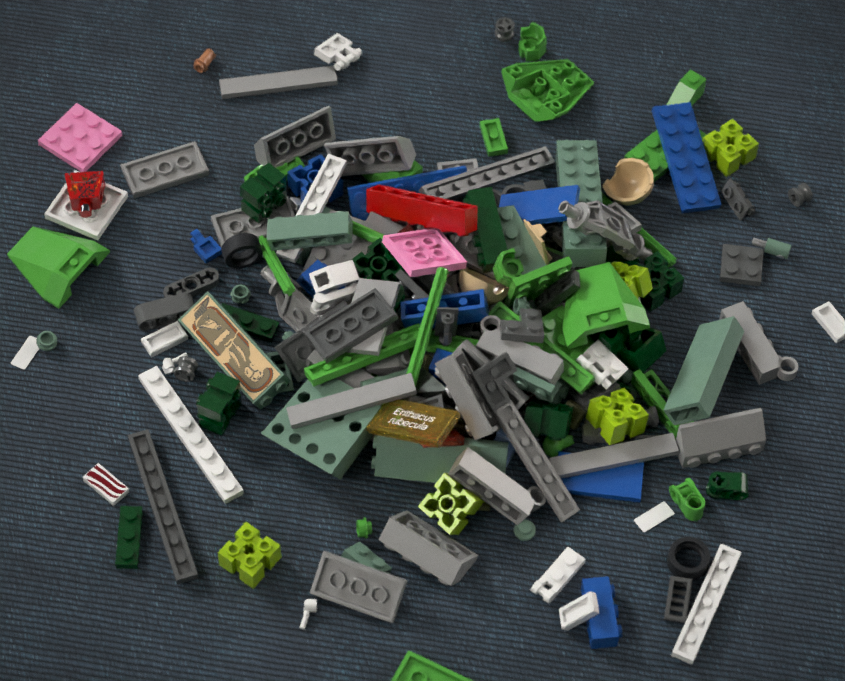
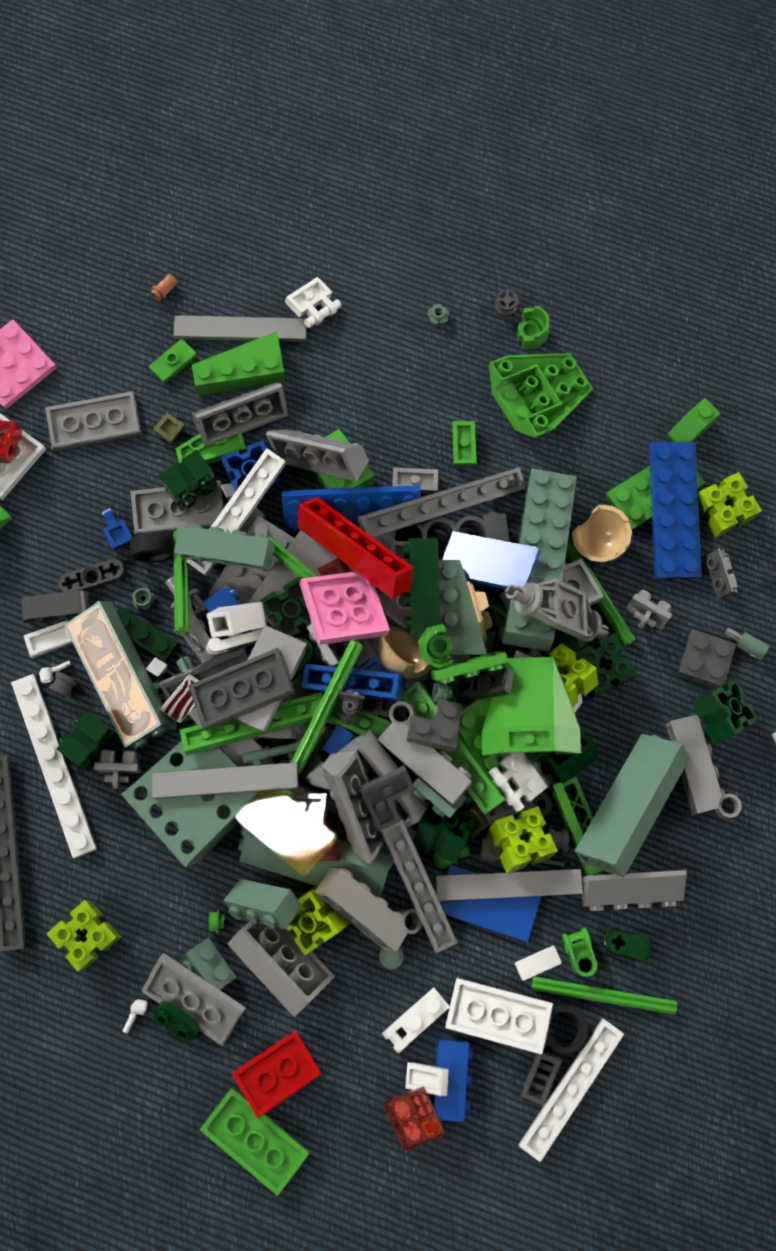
camera: 10 degrees right, 20 degrees up
none -> light grey hips [94,750,142,789]
none -> white piece [146,657,167,677]
none -> bright green plate [149,338,197,384]
none -> olive plate [153,413,186,444]
none -> dark green plate [153,1001,200,1041]
none -> tile [161,674,199,723]
none -> bright green wedge [192,331,286,396]
none -> sand green brick [223,879,302,929]
none -> red plate [232,1031,322,1119]
none -> clear red tile [382,1086,446,1151]
none -> sand green plate [428,304,449,326]
none -> white plate [445,978,554,1054]
none -> bright green axle [532,977,677,1015]
none -> light grey hips [625,590,672,630]
none -> dark green brick [691,678,759,744]

